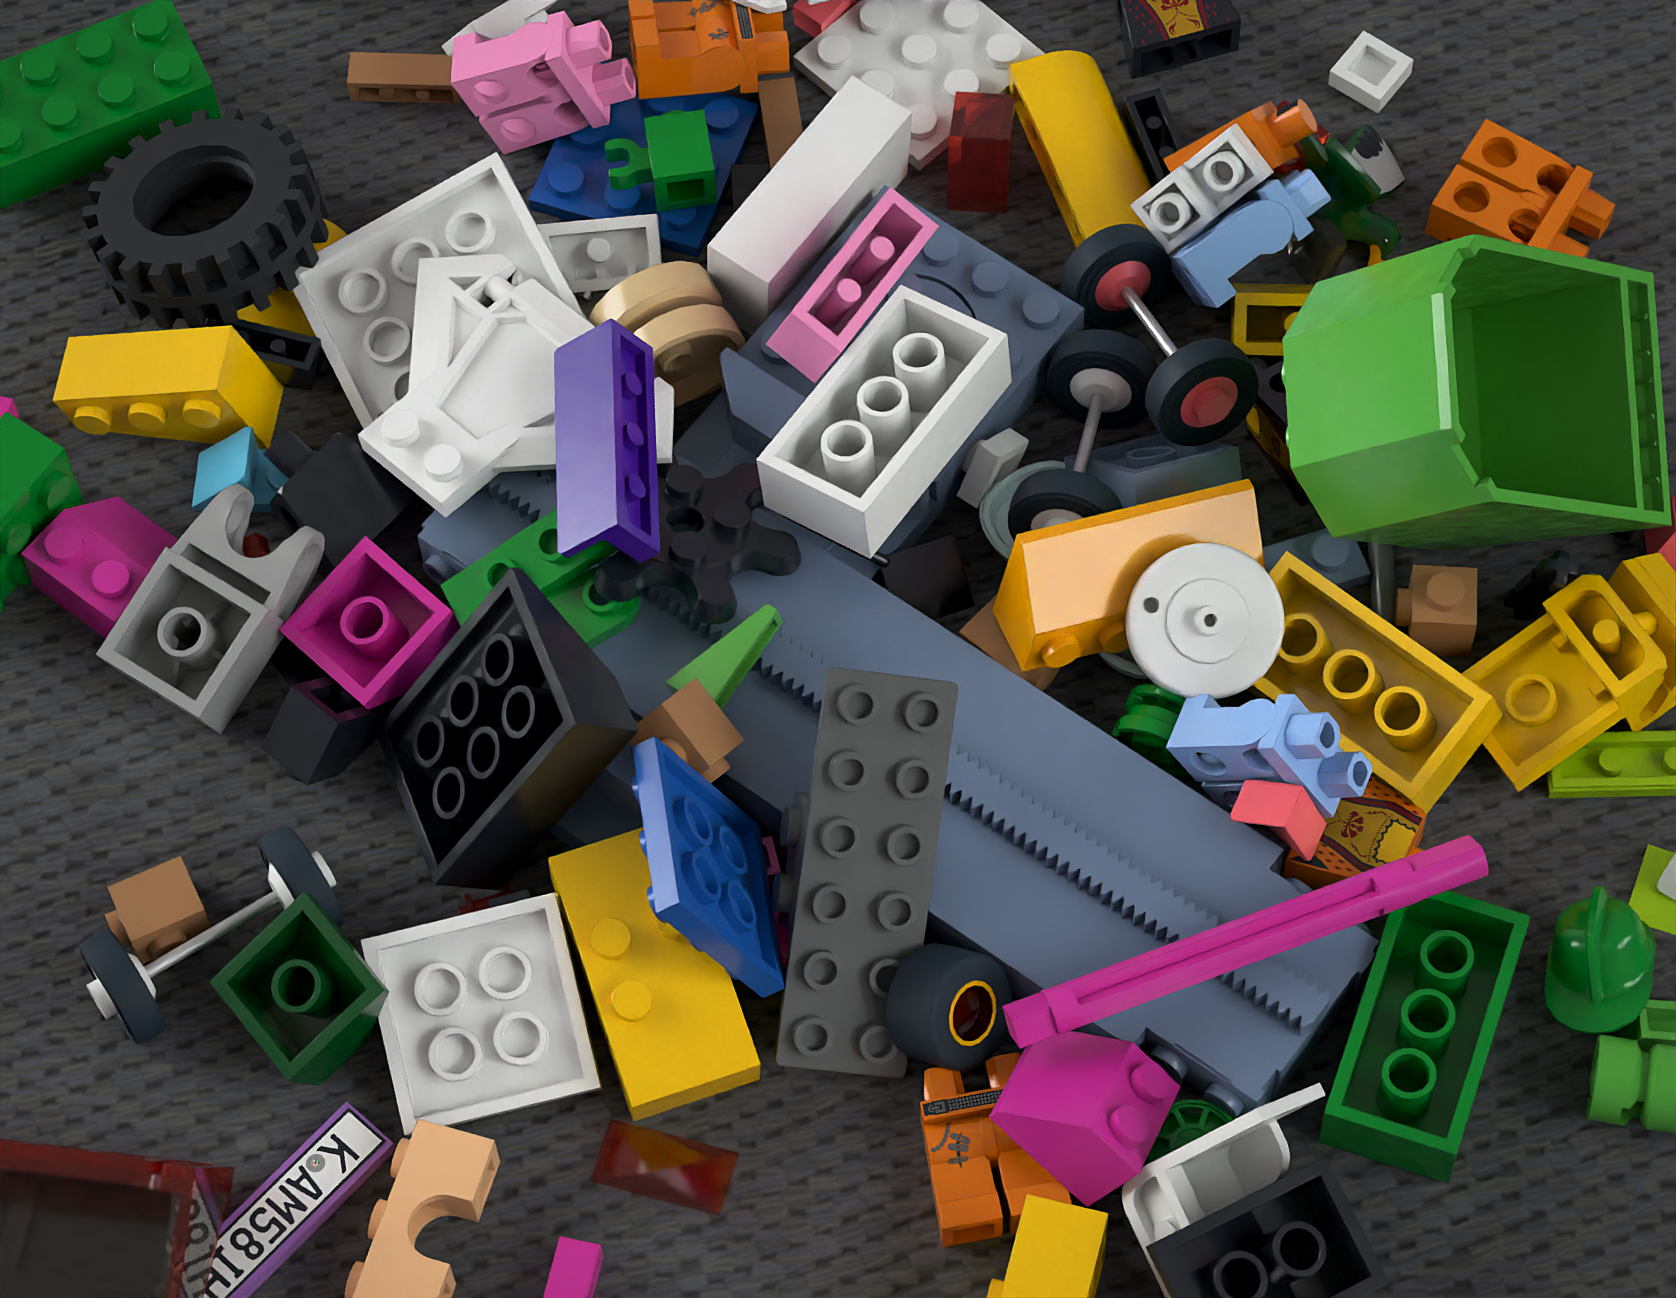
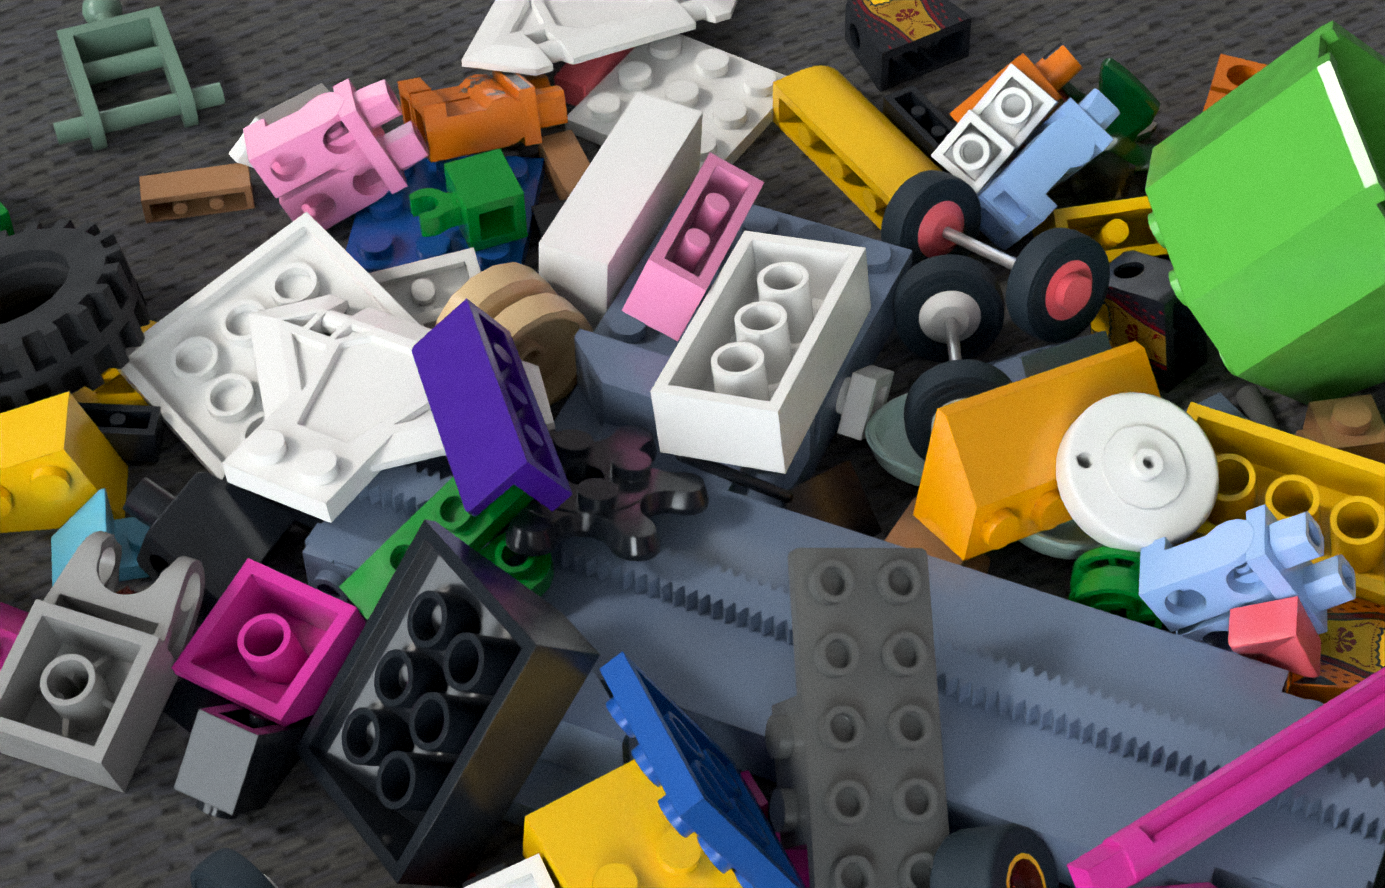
camera: 15 degrees left, 15 degrees down
medium nougat brick [628,678,744,783] -> none
bright green piece [665,603,784,710] -> none
clear red slope [947,91,1016,214] -> none
white plate [1328,31,1413,113] -> none

